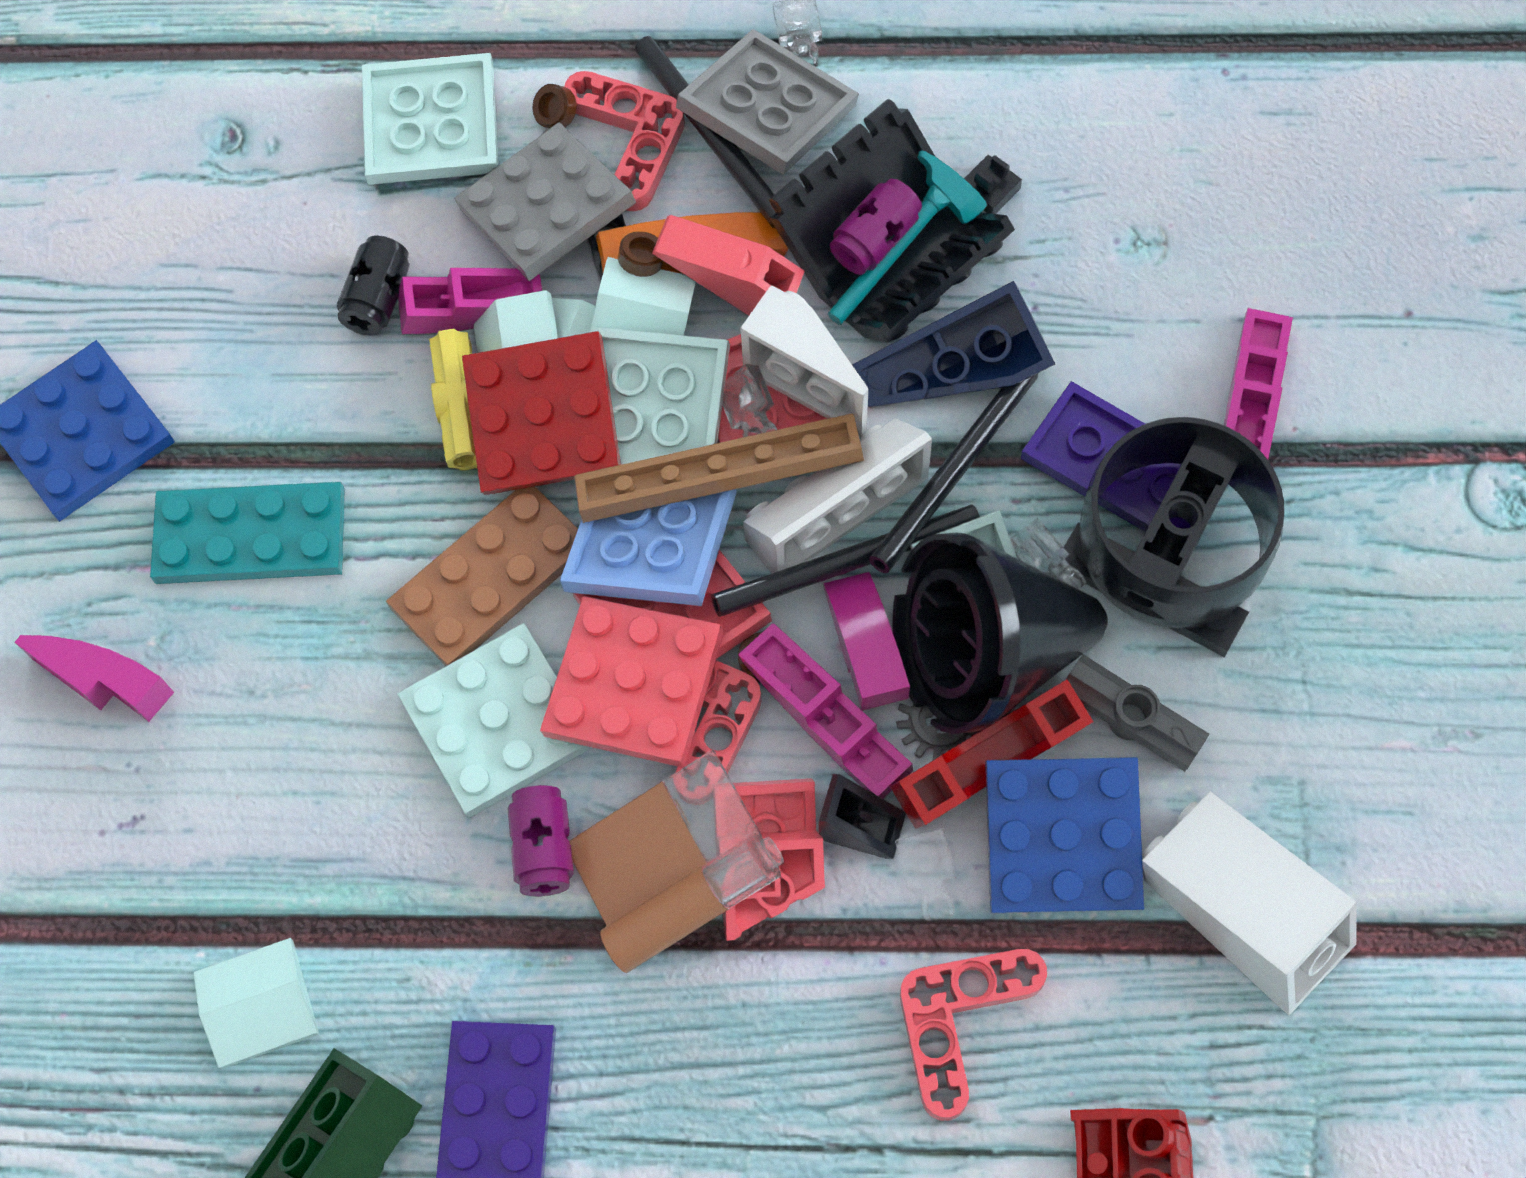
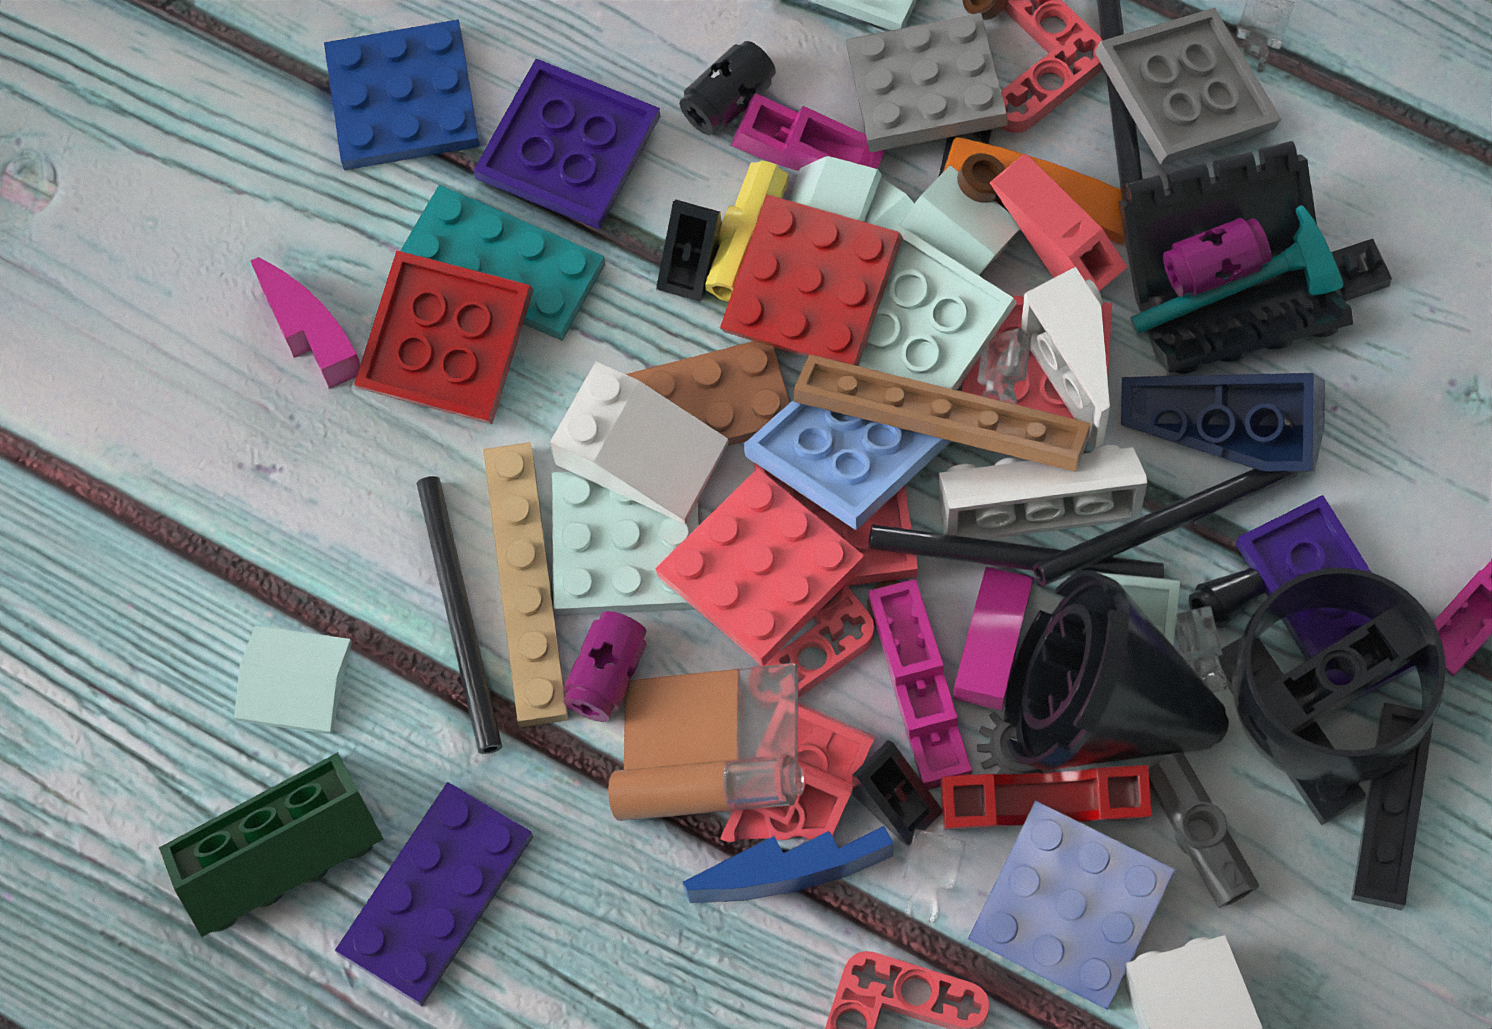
camera: 30 degrees right, 0 degrees up
none -> red plate [354,250,534,425]
none -> black piece [416,476,503,754]
none -> dark purple plate [473,58,661,230]
none -> tan plate [483,442,569,728]
none -> white slope [550,361,729,524]
none -> black slope [656,199,722,302]
none -> blue slope [683,826,894,903]
none -> black cone [1188,568,1265,629]
none -> black plate [1351,703,1434,910]

